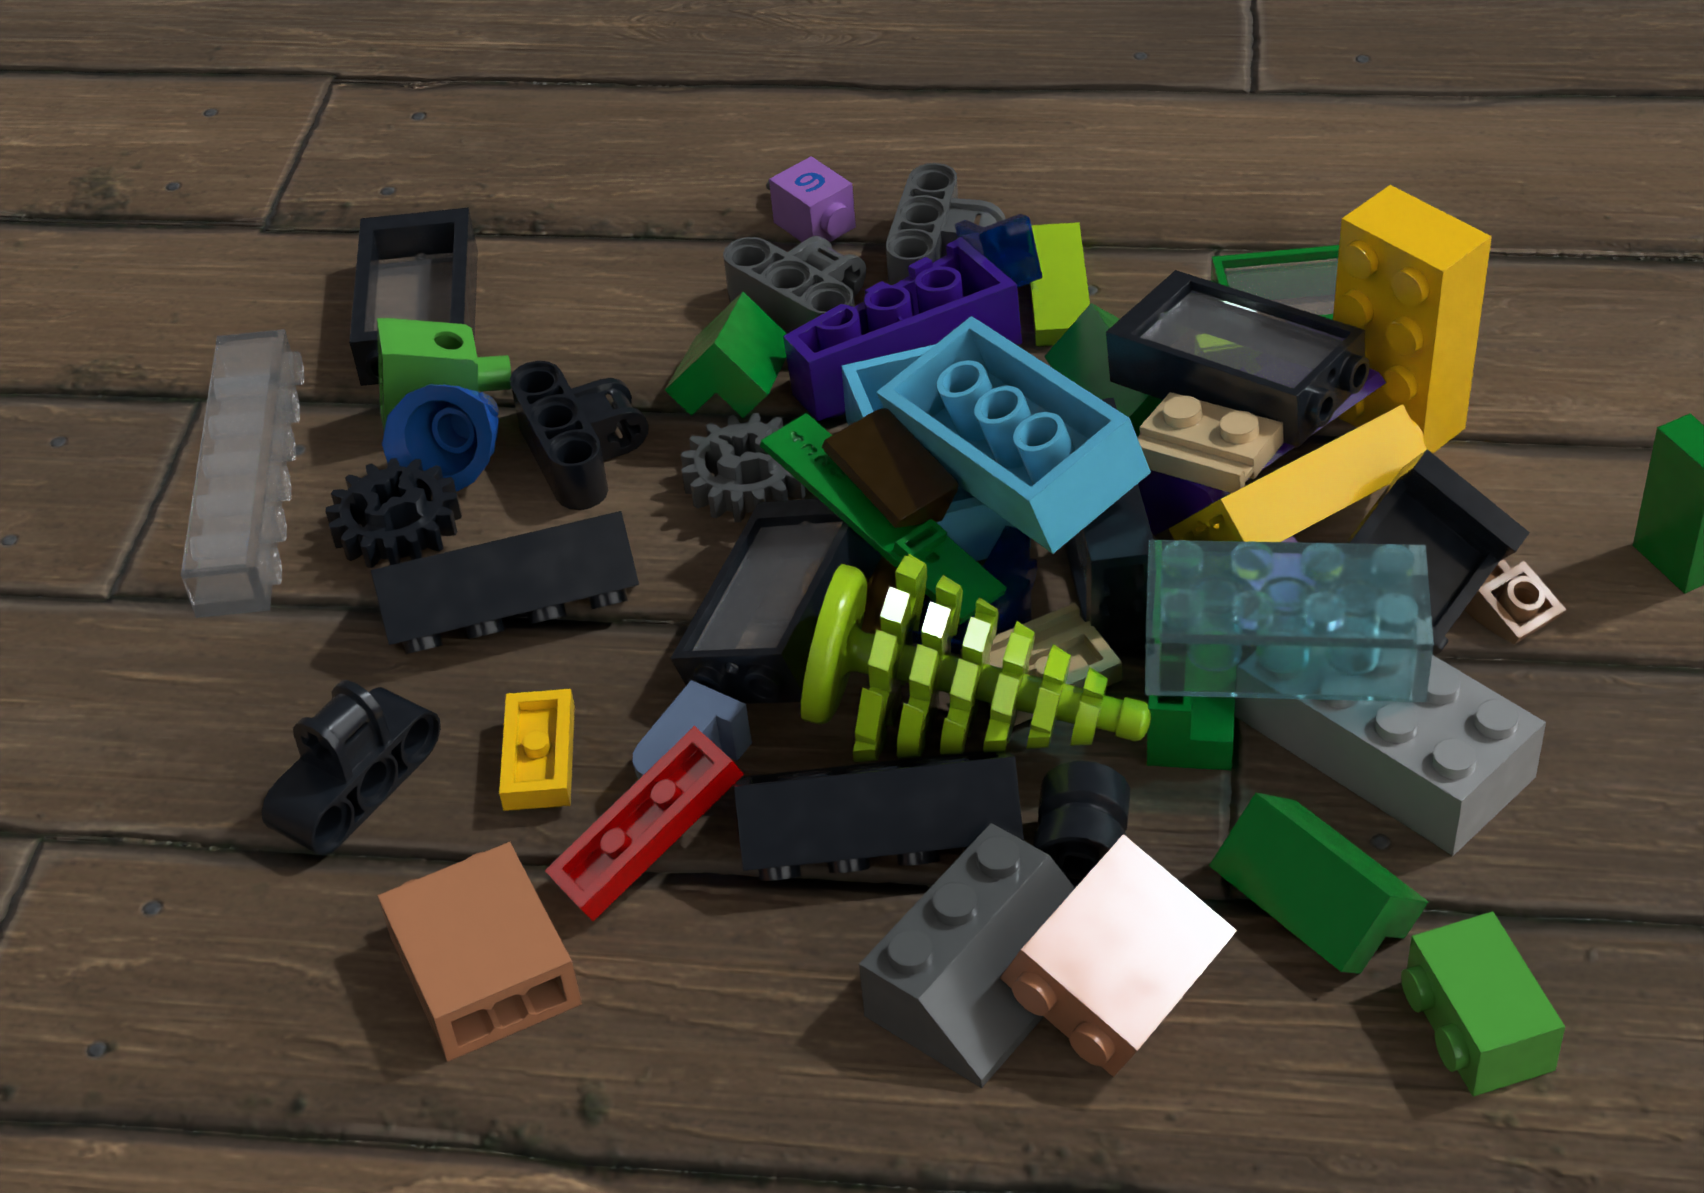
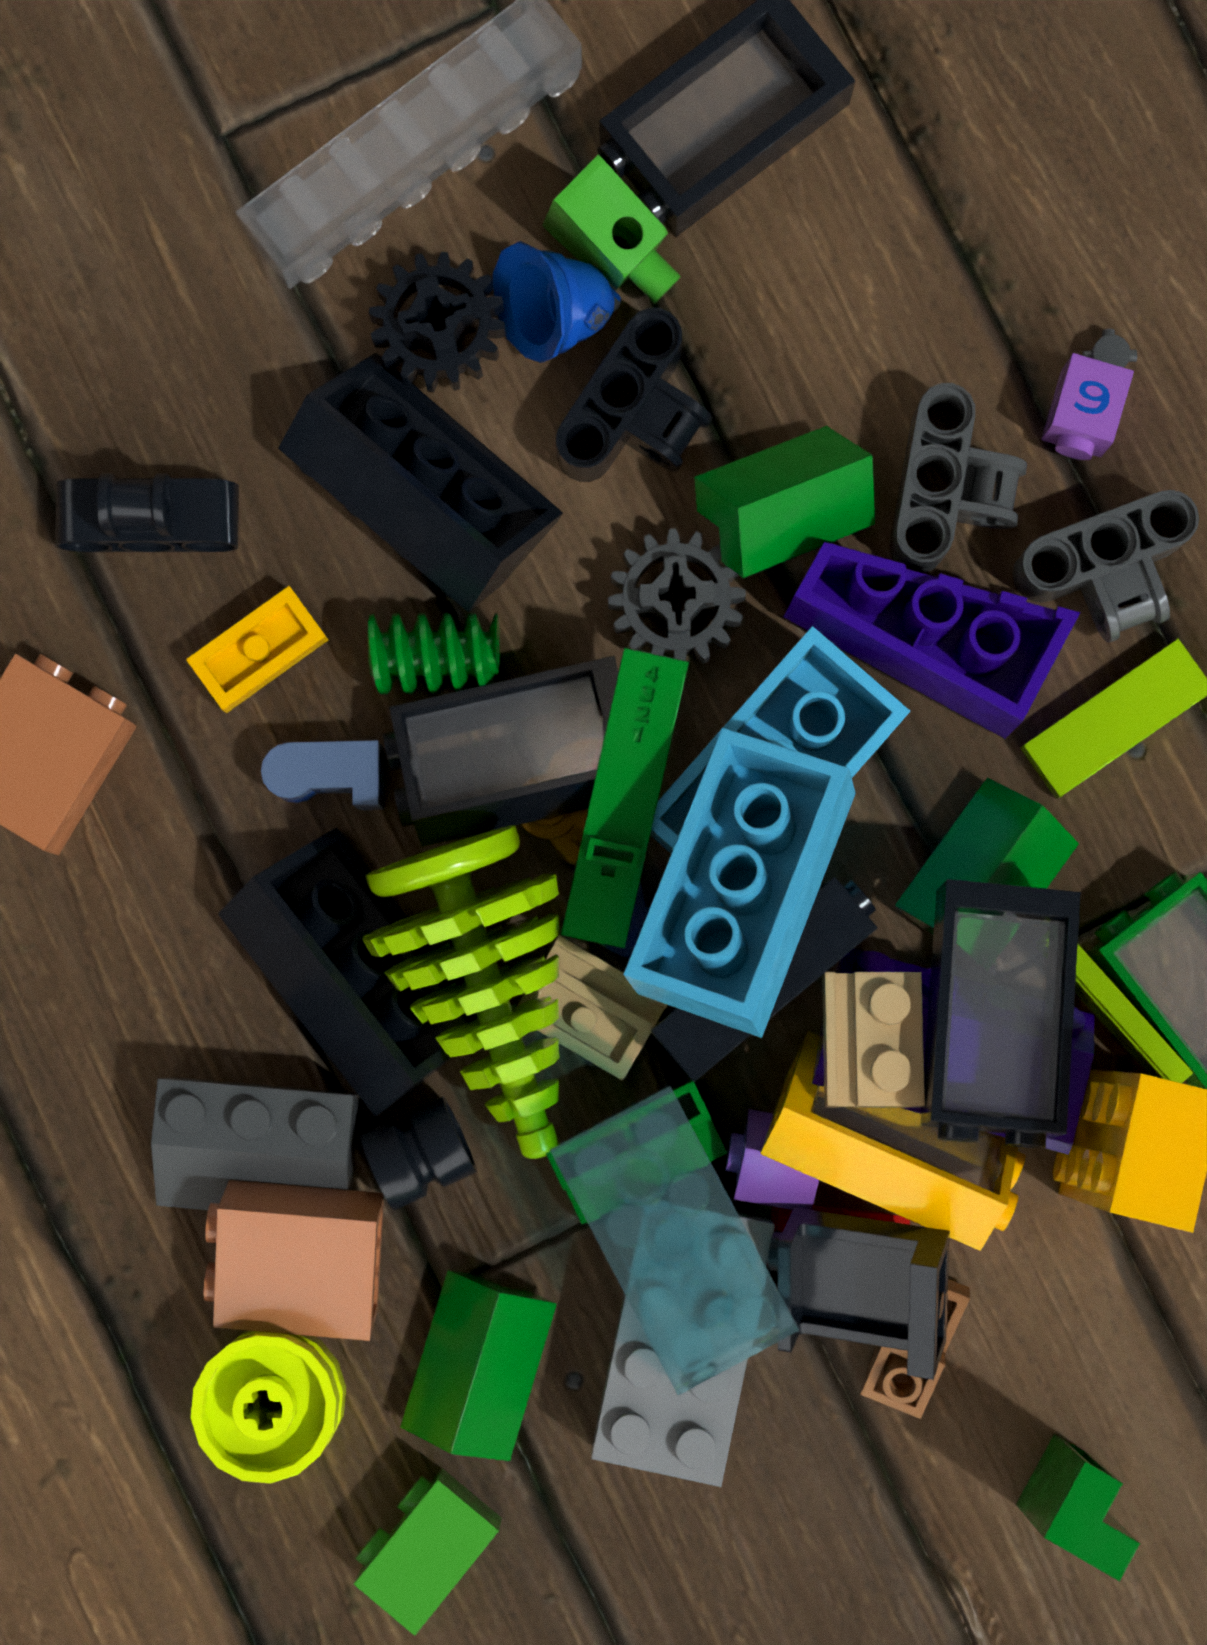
camera: 55 degrees right, 40 degrees up
red plate [545,725,744,922] -> none
dark brown slope [822,408,959,528] -> none
clear blue panel [955,214,1043,288] -> none
none -> neon yellow wheel [190,1331,346,1484]
none -> green piece [368,613,500,694]

